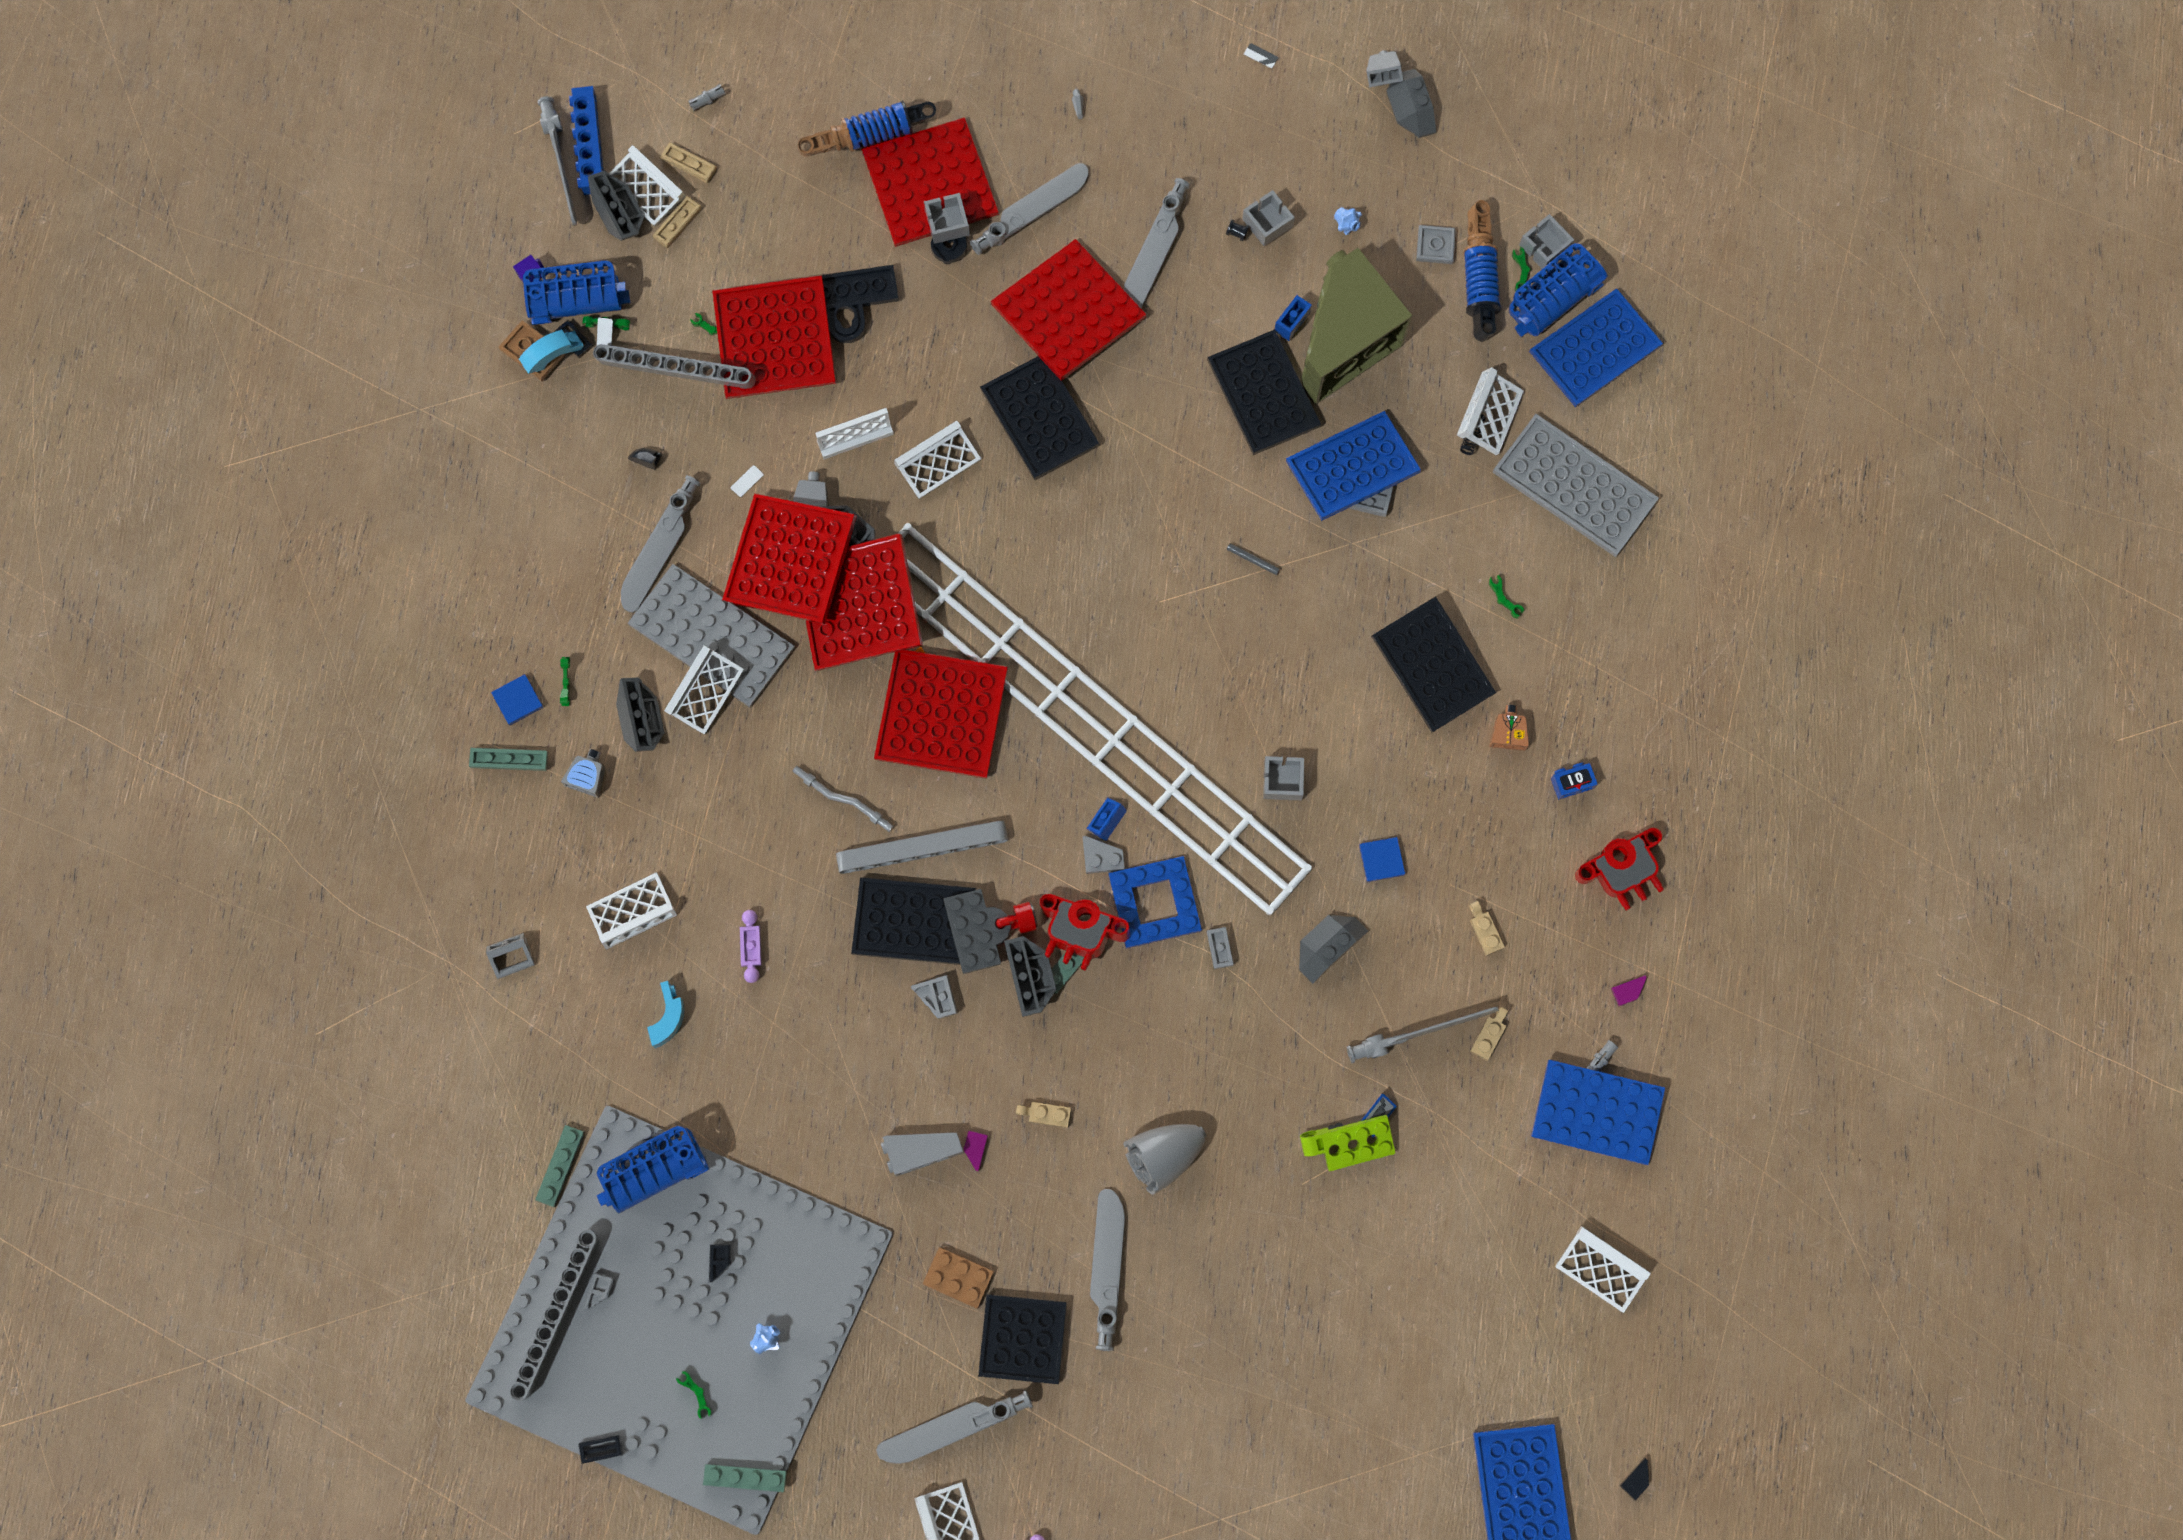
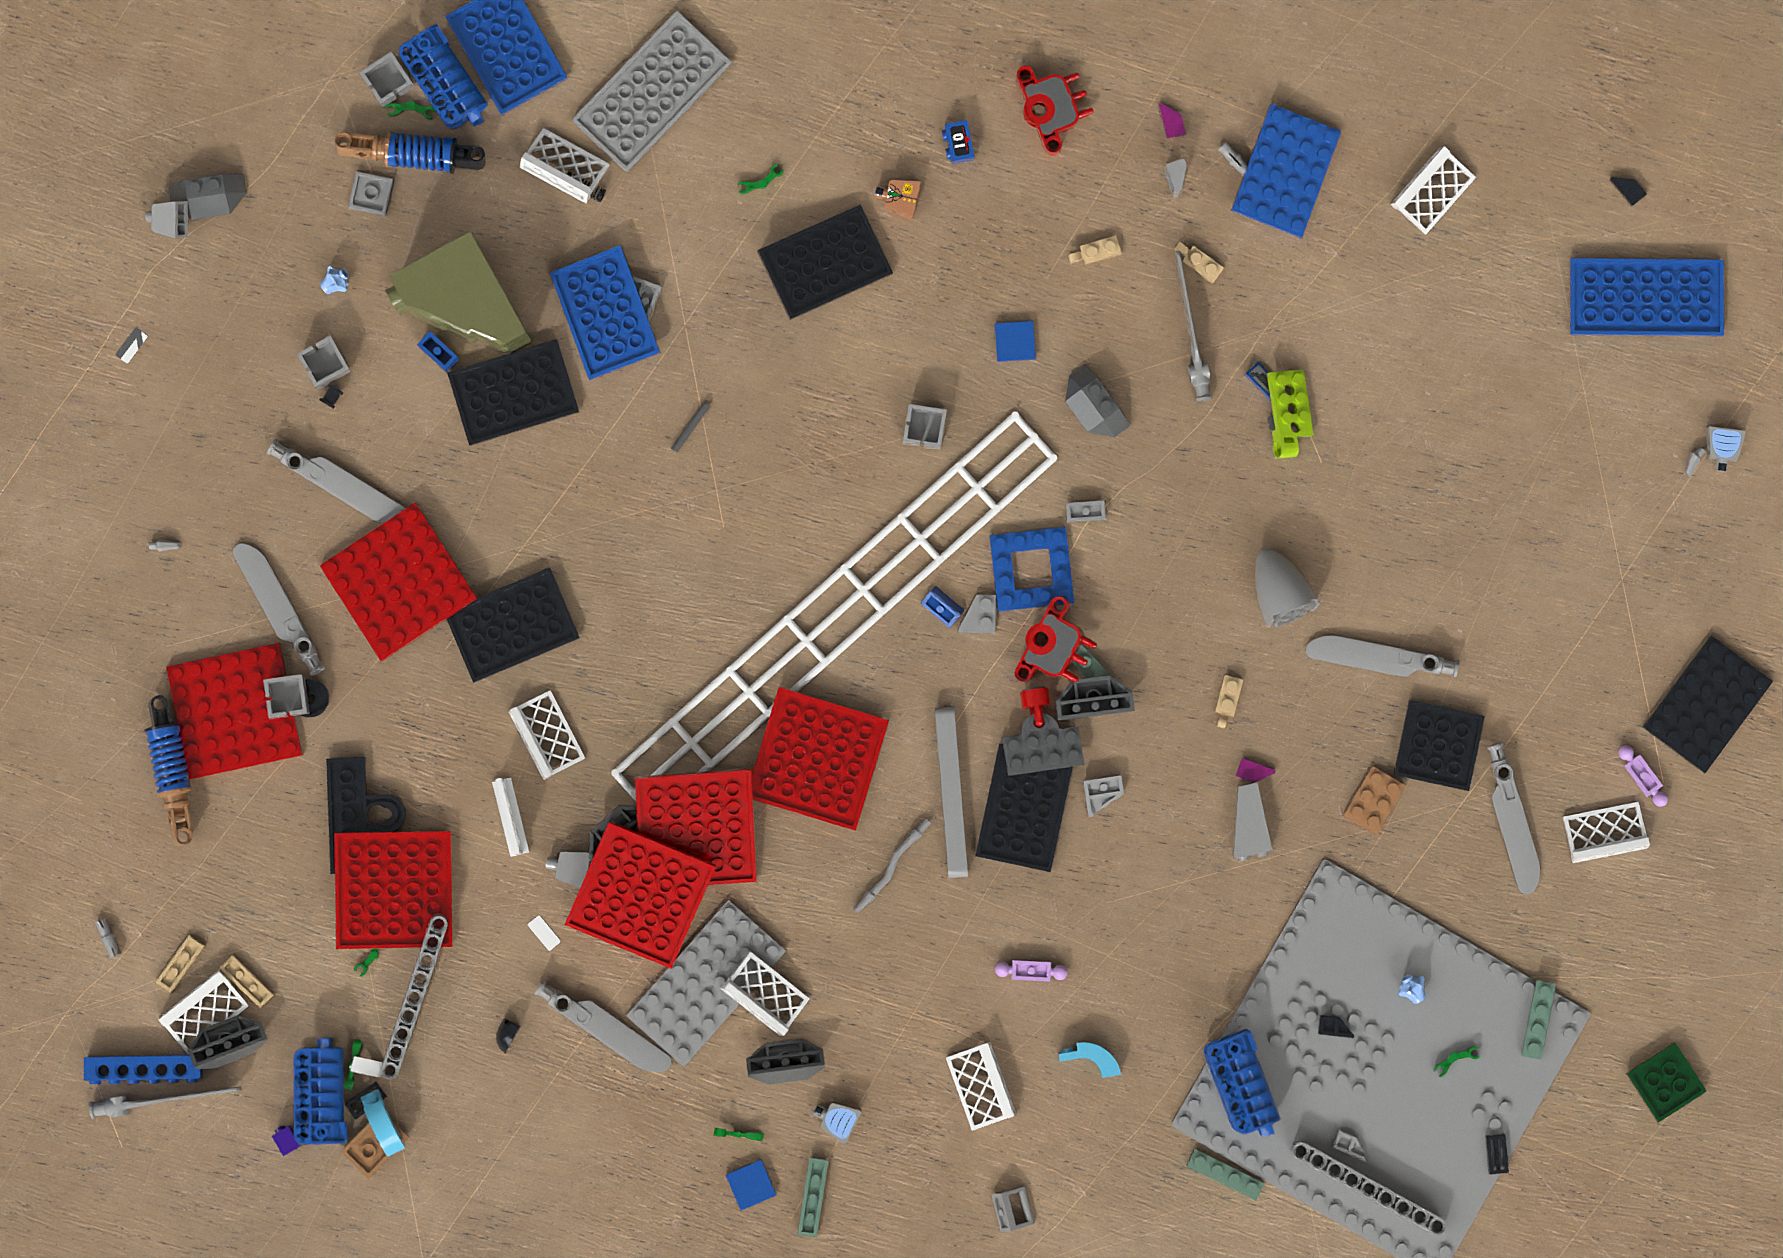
camera: 85 degrees left, 10 degrees up
none -> light grey tile [1164,158,1187,198]

